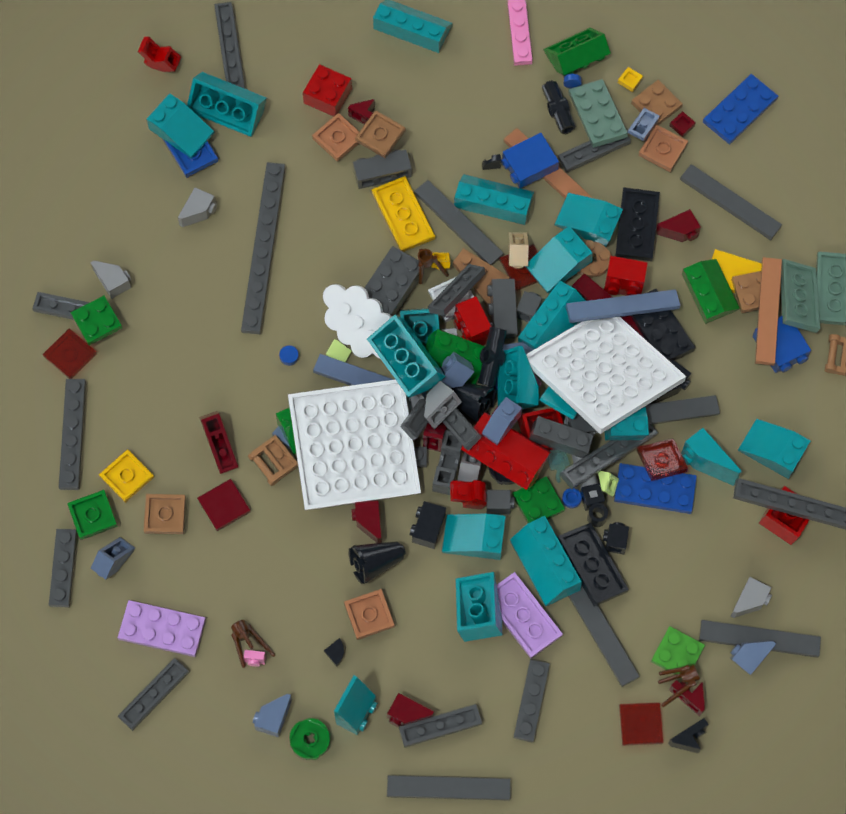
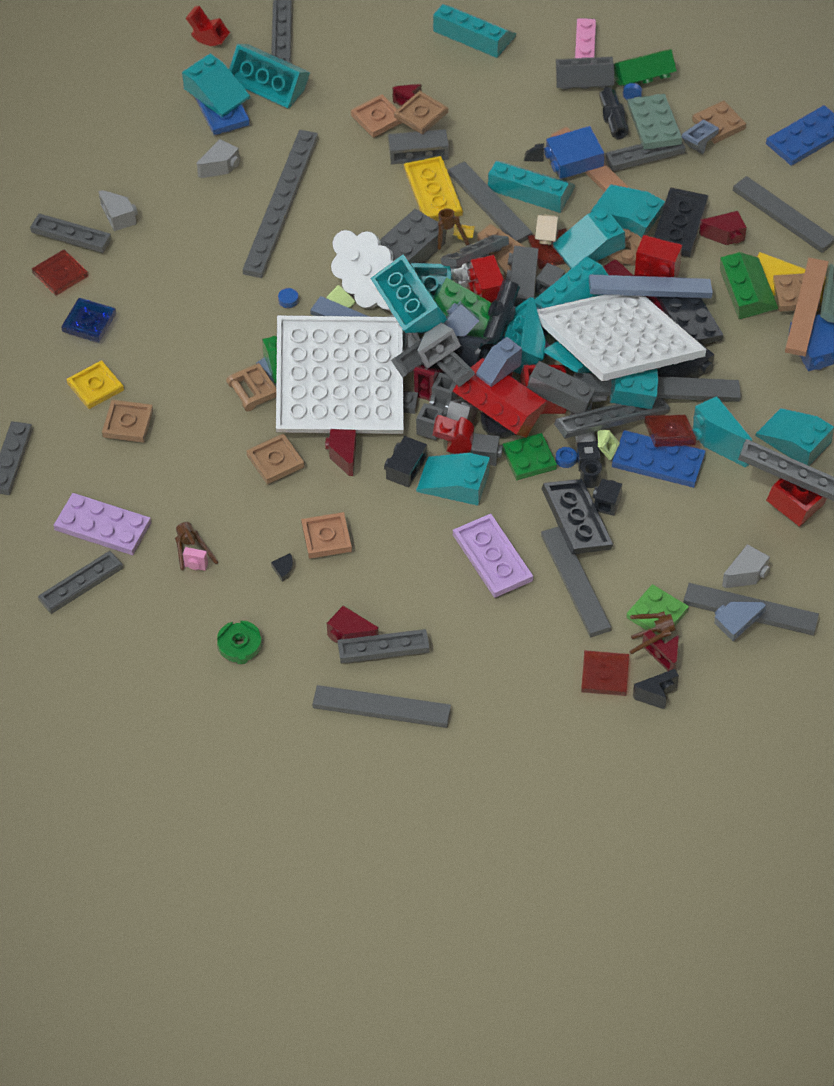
camera: 10 degrees right, 15 degrees down
dark grey plate [59,379,86,490] -> none
green plate [67,490,117,540] -> none
green plate [71,295,122,346] -> none
sand blue slope [91,537,135,579] -> none
dark red tile [197,479,251,531] -> none
dark red slope [199,411,238,474] -> none
sand blue slope [253,694,292,738] -> none
red brick [303,64,352,117] -> none
teal slope [334,675,378,735] -> none
black cone [348,541,406,584] -> none
teal slope [456,572,503,642] -> none
teal slope [510,516,582,607] -> none
dark grey plate [513,659,550,743] -> none
clear light blue plate [547,449,570,483] -> none
yellow plate [618,67,643,92] -> none
nougat plate [638,124,688,172] -> none
dark red plate [669,111,696,137] -> none
none -> clear blue plate [61,298,116,343]
none -> medium nougat plate [246,433,304,485]
none -> dark grey brick [556,56,614,90]

